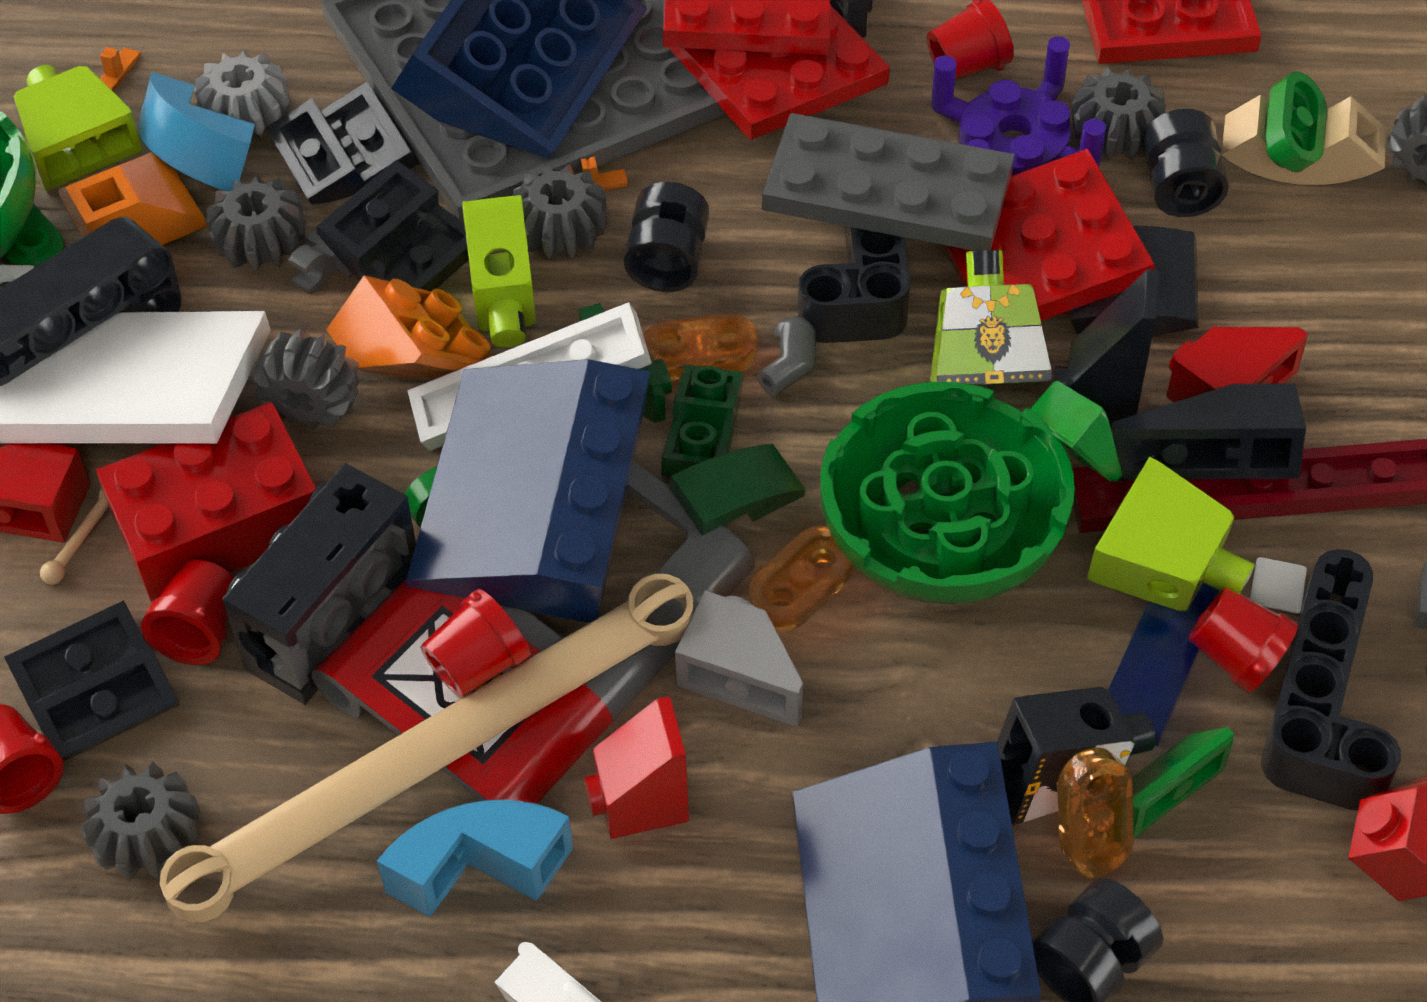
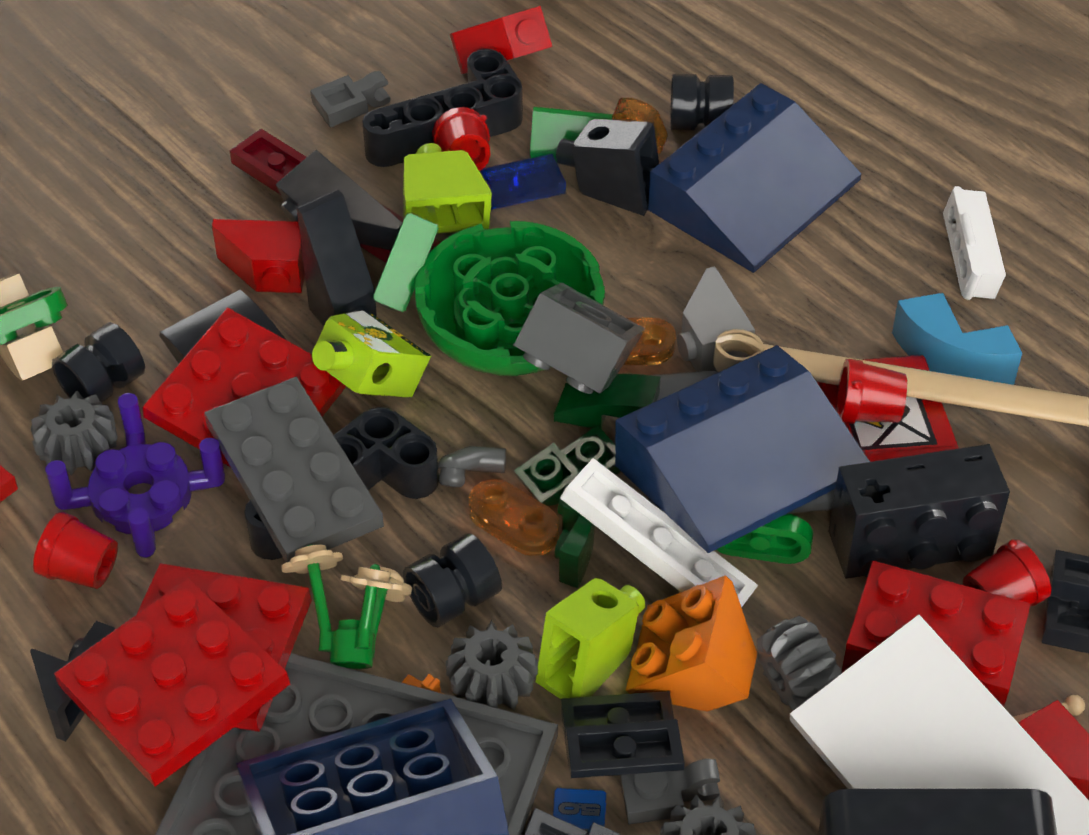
camera: 135 degrees left, 5 degrees down
red slope [584,696,689,839] -> none
white sticker [1250,557,1307,613] -> none
none -> green plant [281,545,412,669]
none -> dark grey slope [513,283,645,394]

